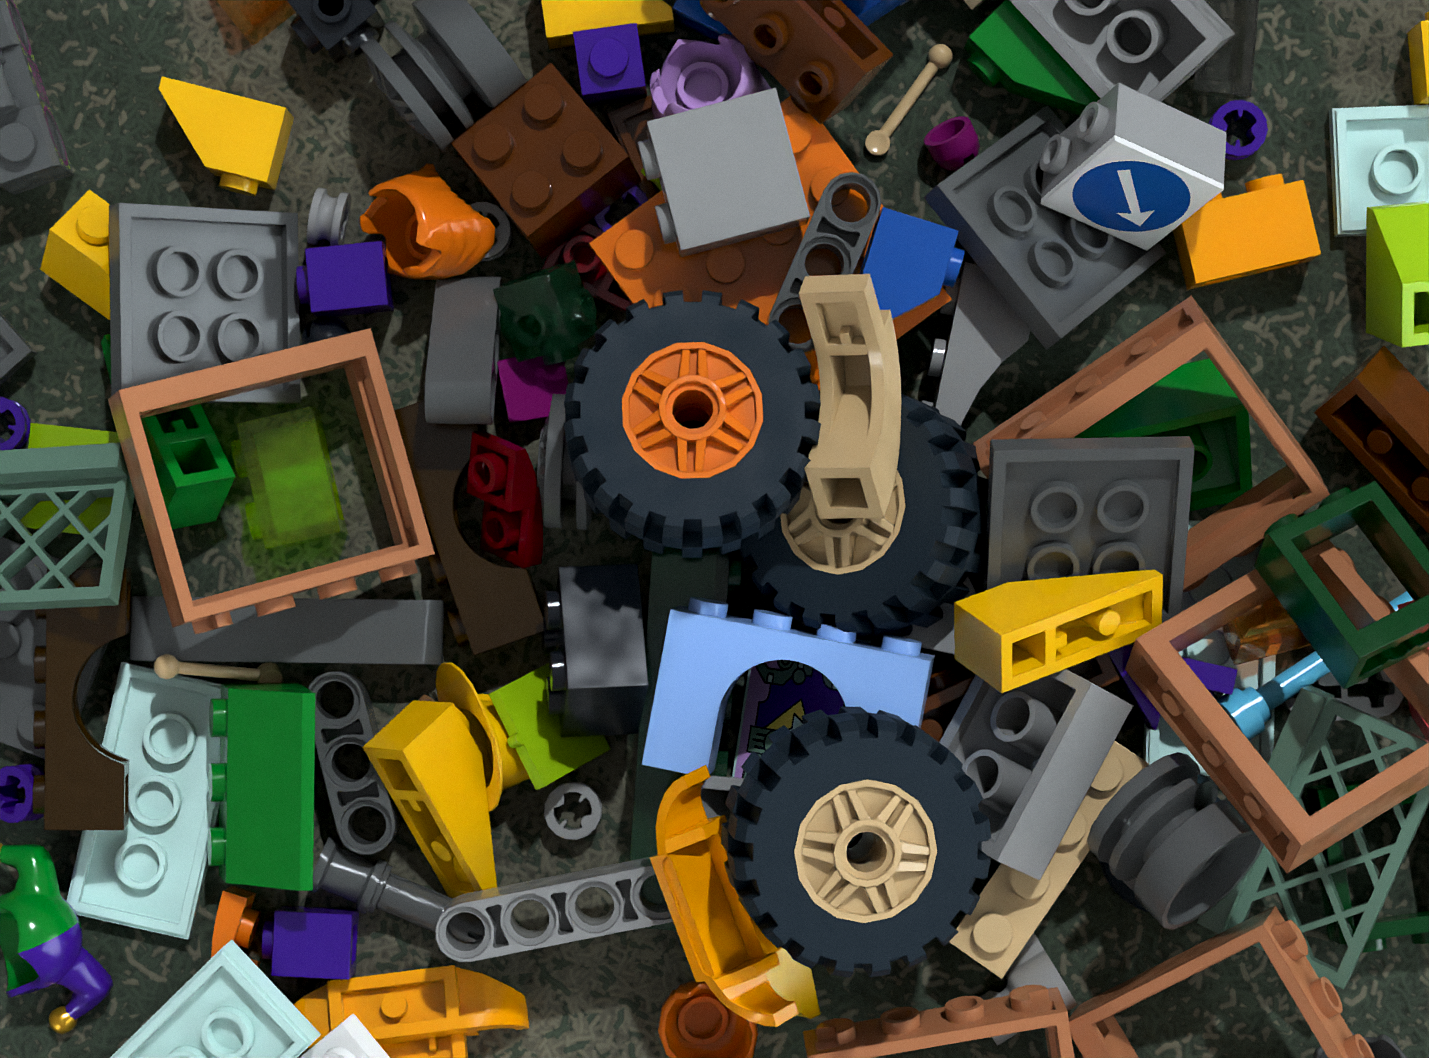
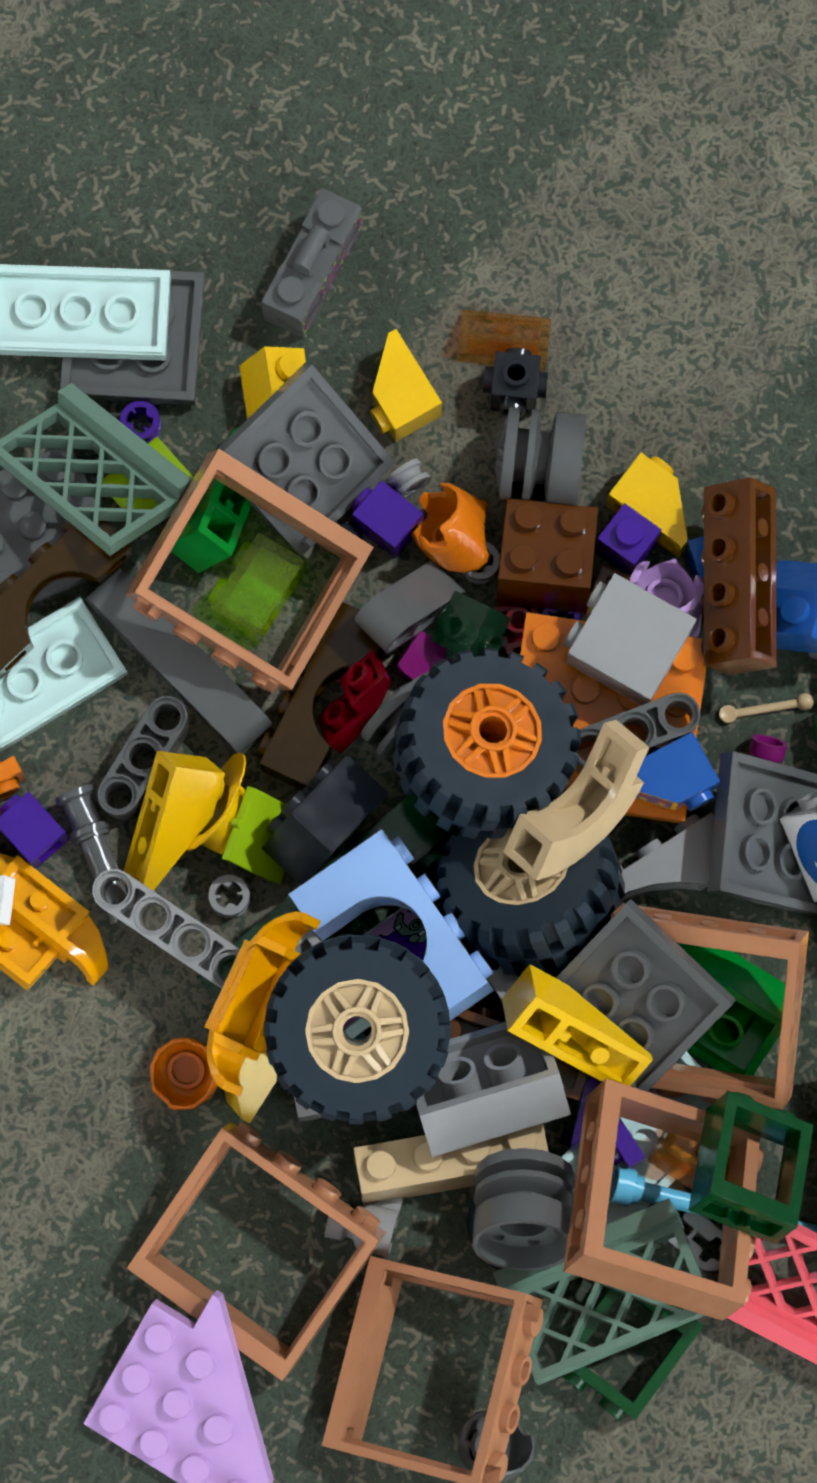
camera: 45 degrees right, 10 degrees down
tan hinge [154,654,283,683] -> none
green slope [207,683,316,891] -> none

